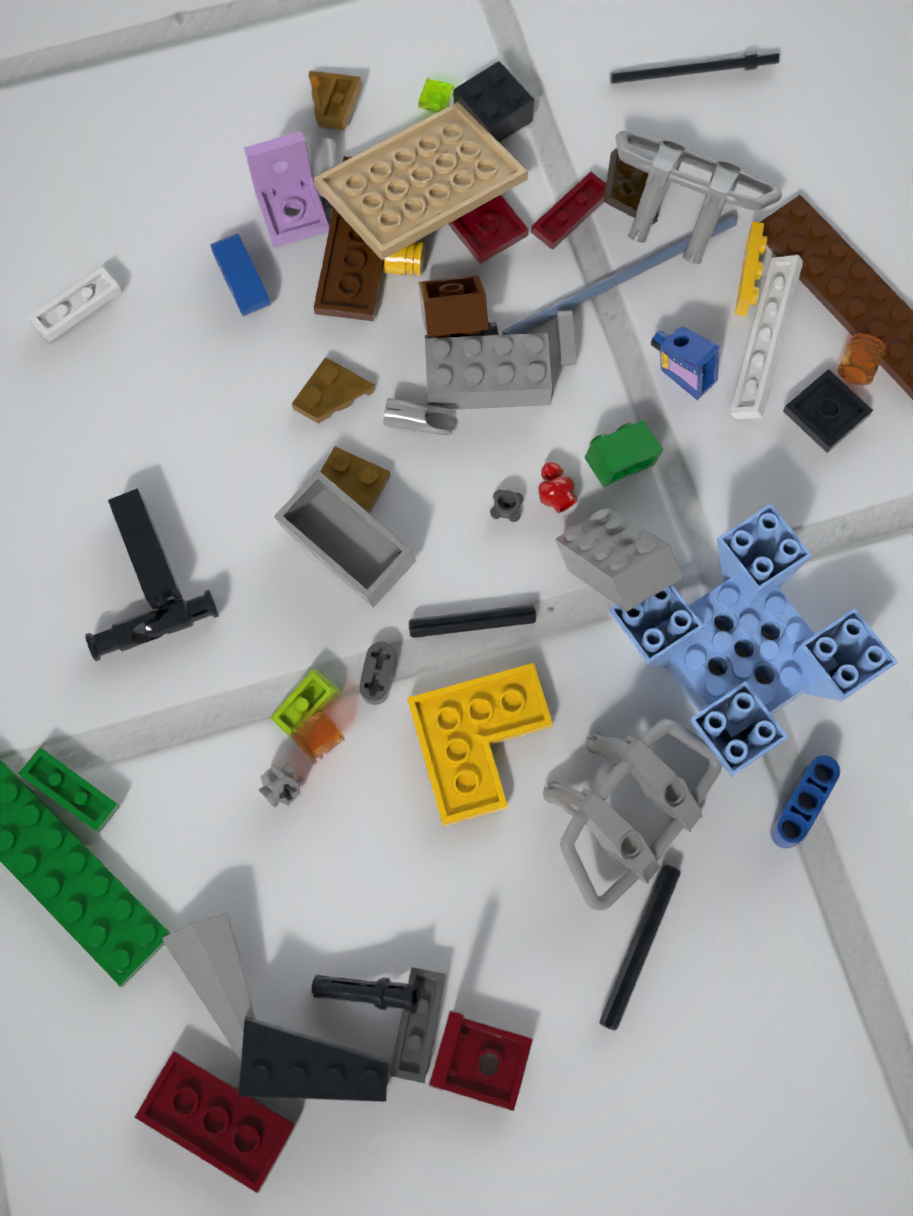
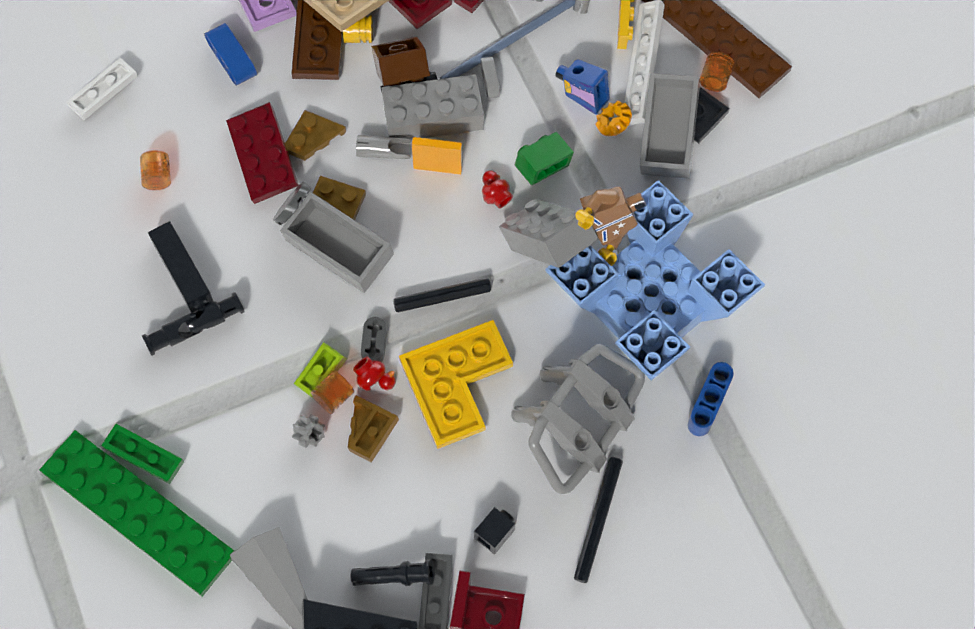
camera: 10 degrees left, 5 degrees down
dark grey plate [490,490,524,522] -> none
none -> clear orange piece [140,150,171,190]
none -> dark red plate [226,102,299,204]
none -> dark grey tile [273,182,310,225]
none -> pearl gold wing [348,395,399,463]
none -> red animal [353,356,396,391]
none -> light orange tile [412,137,462,175]
none -> black brick [474,507,515,555]
none -> medium nougat torso [575,186,646,266]
none -> light orange gear [595,100,632,136]
none -> light grey piece [640,73,700,178]

